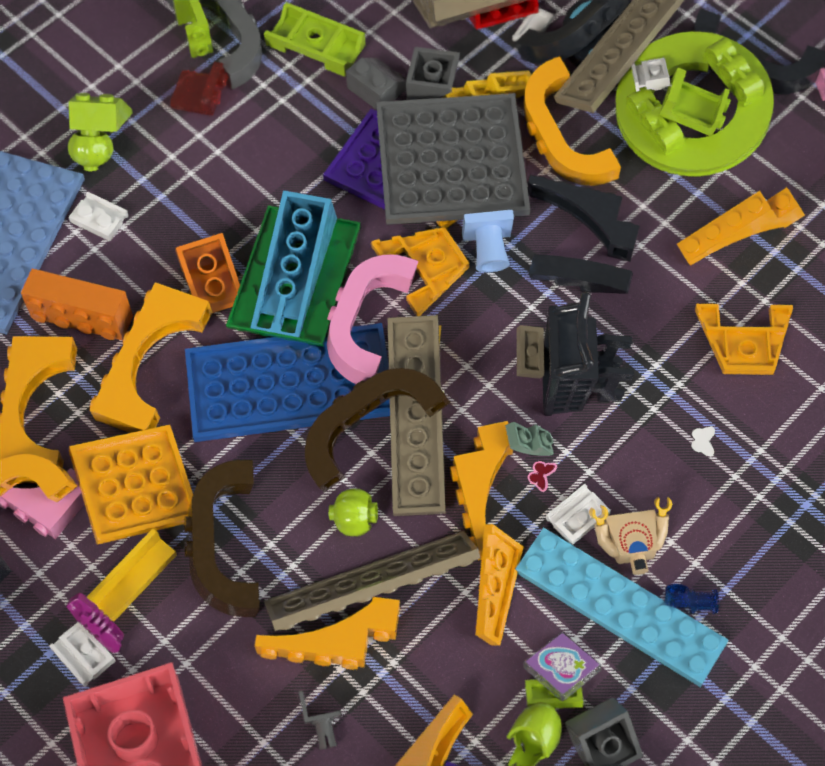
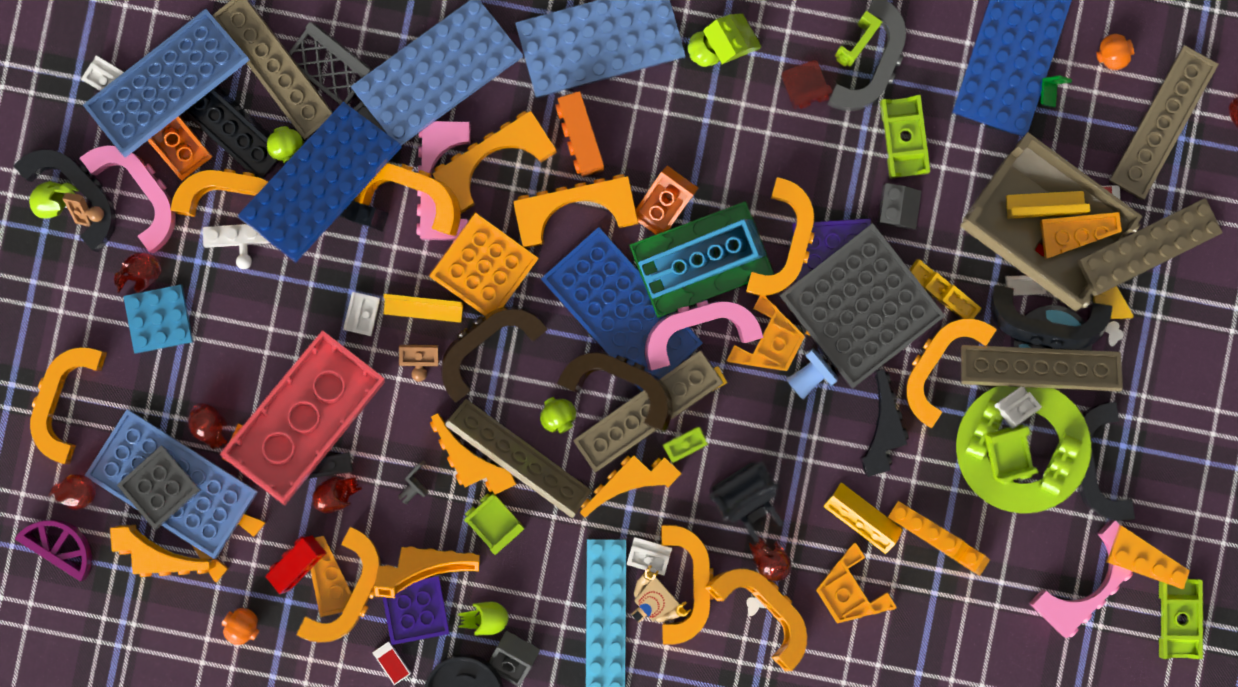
camera: 55 degrees right, 25 degrees up
magenta hinge [66,593,124,653] -> none
white plate [69,192,129,241] -> none
dark grey slope [406,47,460,100] -> none
light orange wing [476,524,523,646] -> none
sand green slope [505,422,554,456] -> none
dark tan tile [517,325,544,379] -> none
tile [523,632,602,702] -> none
lime plate [525,679,583,709] -> none
black slope [528,254,633,294] -> none
dark red sticker [528,461,557,492] -> none
clear blue connector [665,584,719,614] -> none
none -> medium nougat plate [399,345,439,382]
none -> lime panel [464,493,525,555]
none -> light orange arch [661,525,714,645]
none -> lime panel [662,427,708,463]
none -> light orange arch [704,569,807,671]
none -> light orange arch [746,177,815,296]
none -> clear red helmet [749,536,792,581]
none -> yellow panel [823,483,903,554]

